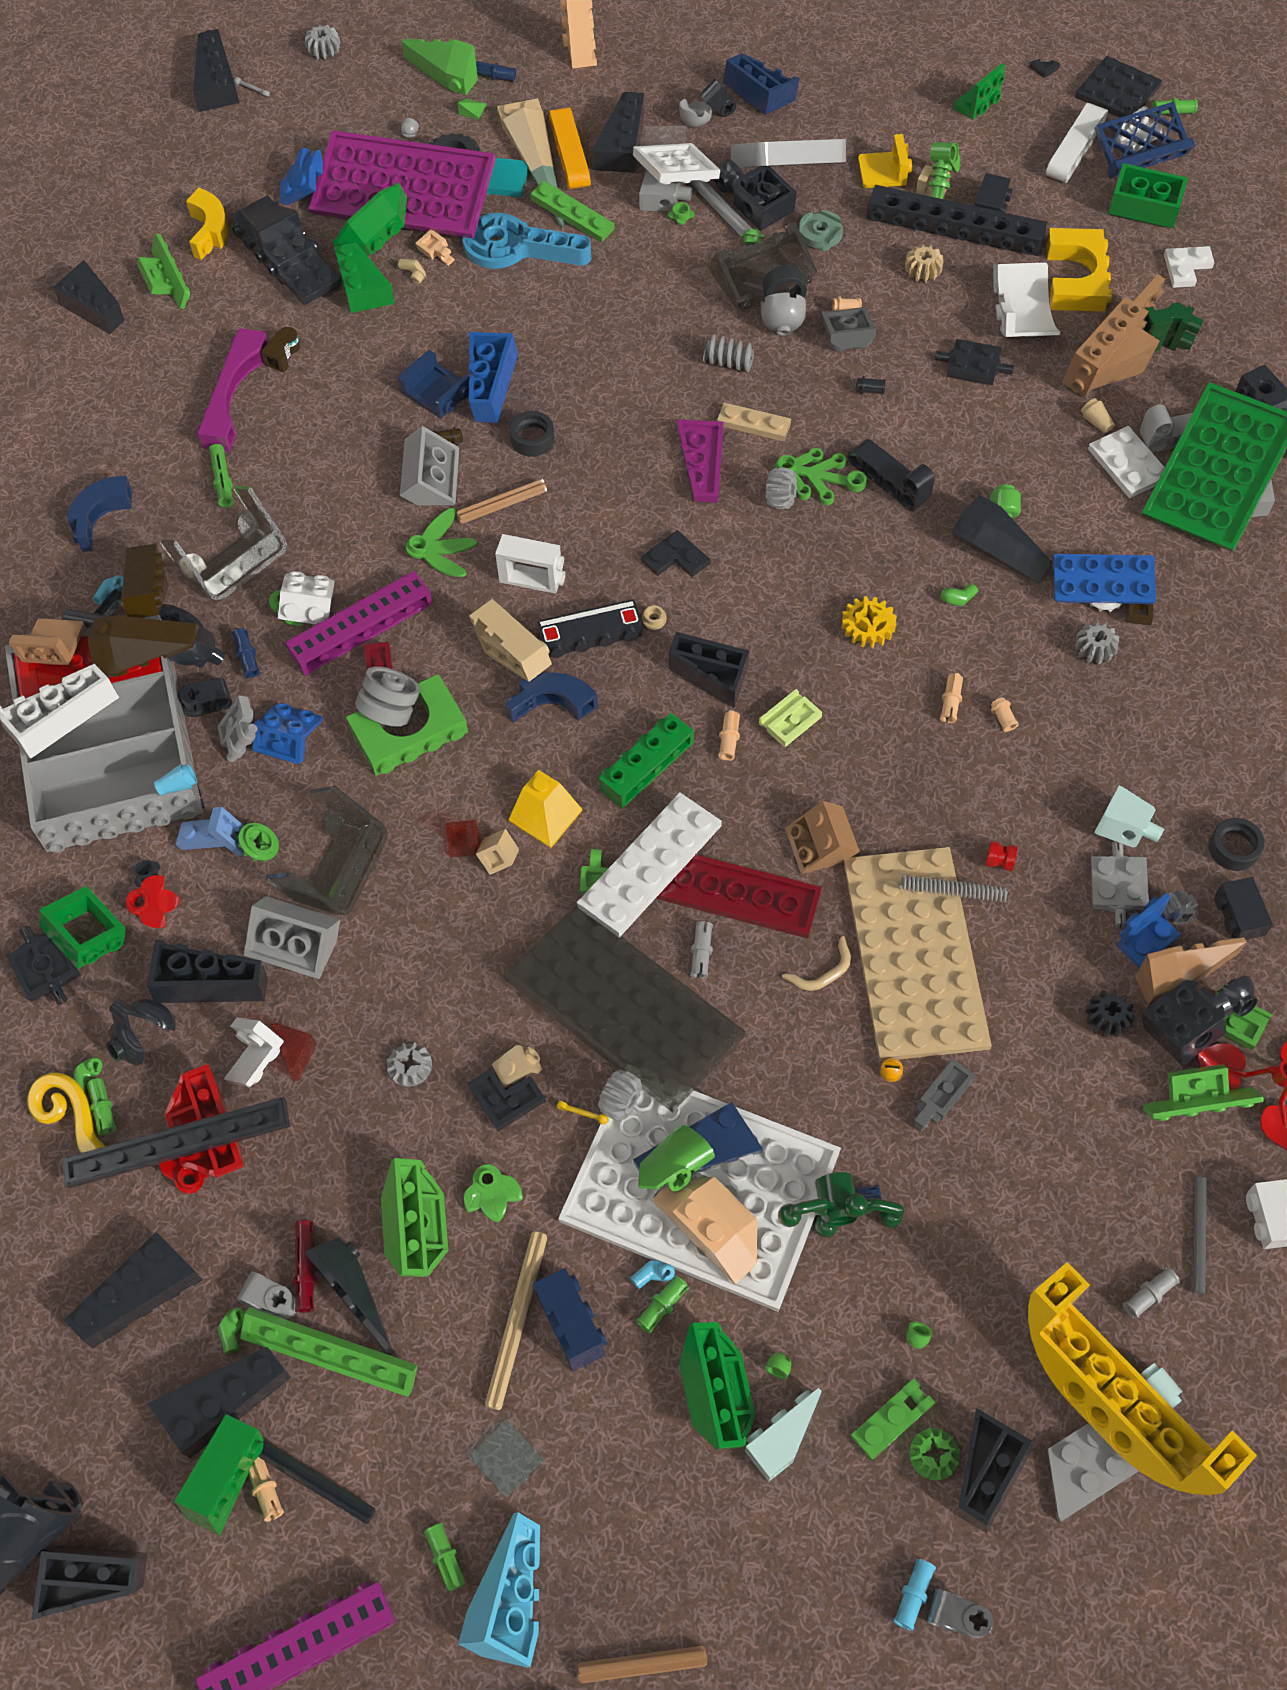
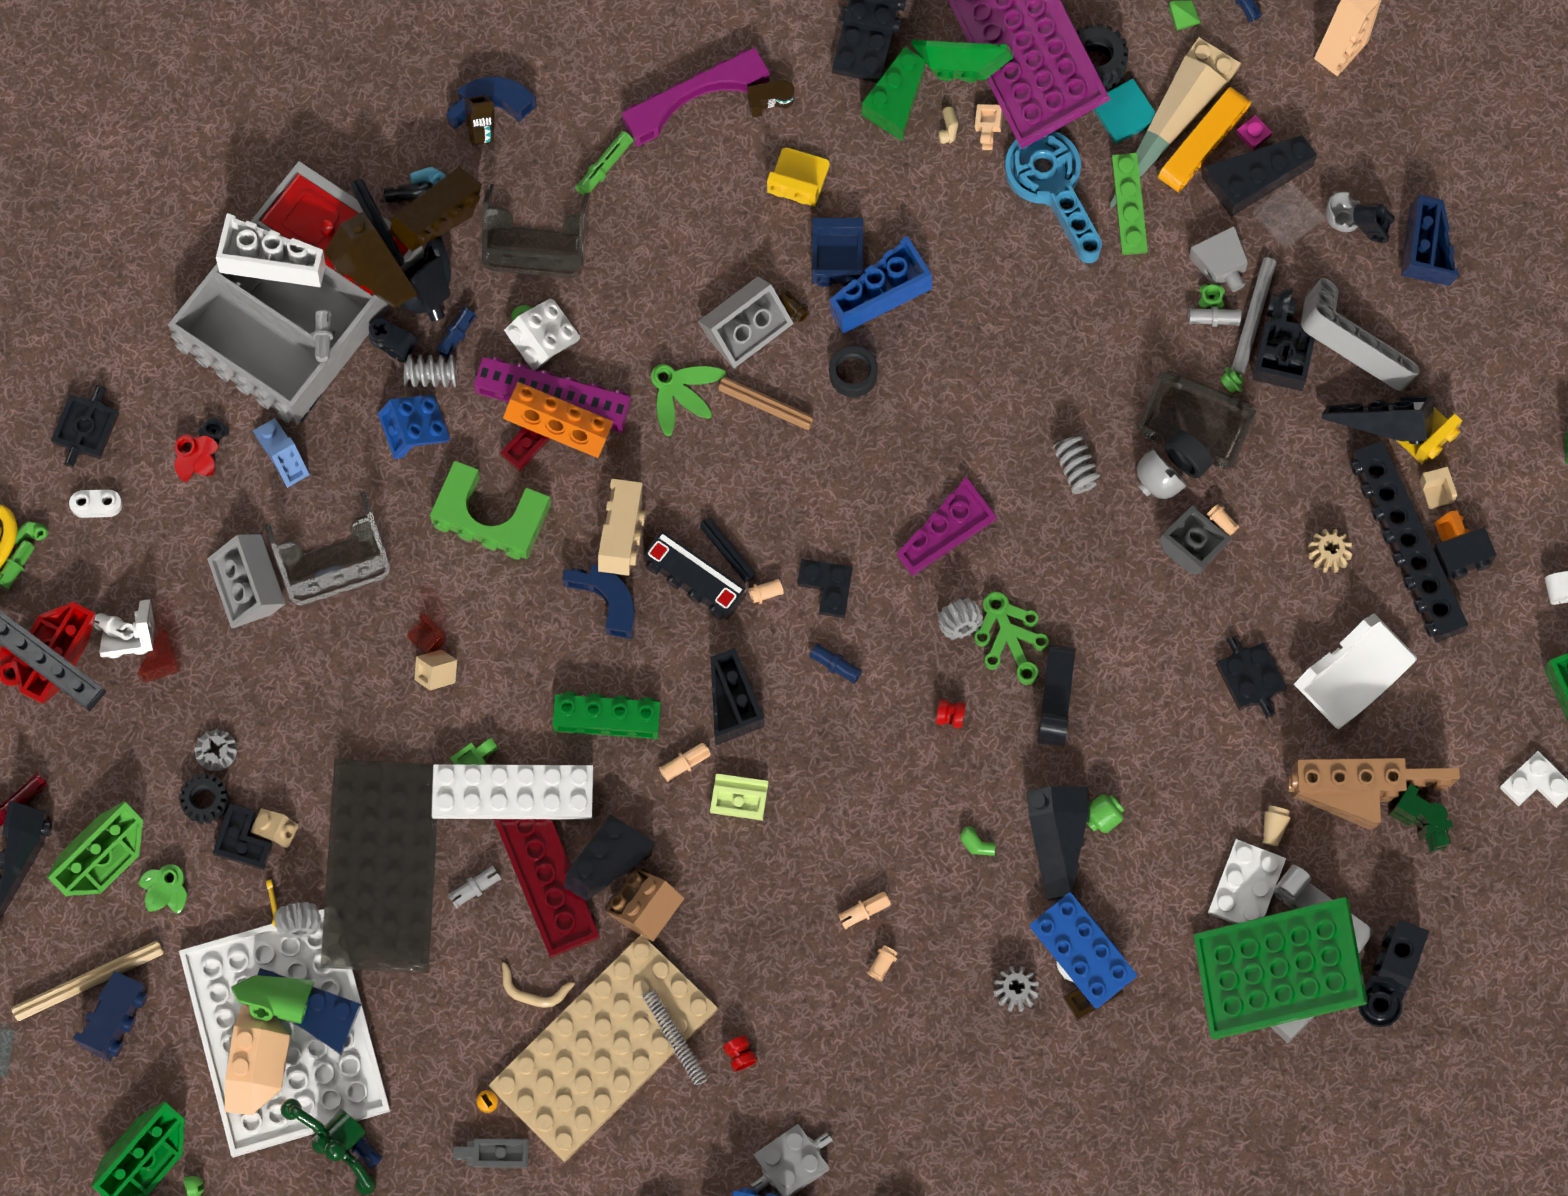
camera: 50 degrees right, 10 degrees up
medium nougat bracket [9,619,85,665] -> none
green window [39,886,125,969] -> none
black animal [106,999,176,1066] -> none
black wedge [147,939,268,1003] -> none
medium azure cone [154,764,197,796] -> none
light grey plate [217,696,258,762] -> none
bright green gear [237,823,279,863] -> none
light grey wheel [355,667,421,726] -> none
white window [495,534,565,594] -> none
yellow slope [509,770,582,849] -> none
medium azure arm [630,1260,675,1289] -> none
white plate [633,143,720,184] -> none
bright green pin [635,1275,689,1334] -> none
tan plate [642,605,667,630] -> none
tan plate [717,403,791,441] -> none
sand green plate [799,210,843,251] -> none
yellow gear [842,596,897,648] -> none
black pin [856,376,886,395] -> none
bright green piece [928,142,960,199] -> none
yellow arch [1046,228,1112,312] -> none
light aqua torso [1094,785,1164,847] -> none
none -> white plate [69,490,122,518]
none -> white pin [93,613,134,640]
none -> black tyre [179,773,229,824]
none -> light grey axle [312,310,333,362]
none -> light grey piece [404,354,457,388]
none -> dark brown leg [464,95,494,146]
none -> orange brick [503,382,614,458]
none -> black wedge [564,815,655,901]
none -> black axle [700,517,755,582]
none -> light nougat pin [749,579,784,604]
none -> yellow bracket [767,148,830,207]
none -> dark blue pin [809,643,862,684]
none -> red wheel [936,698,966,729]
none -> light grey pin [1188,307,1241,327]
none -> dark pink plate [1236,115,1272,150]
none -> black wedge [1322,395,1435,444]
none -> orange tile [1434,510,1470,542]

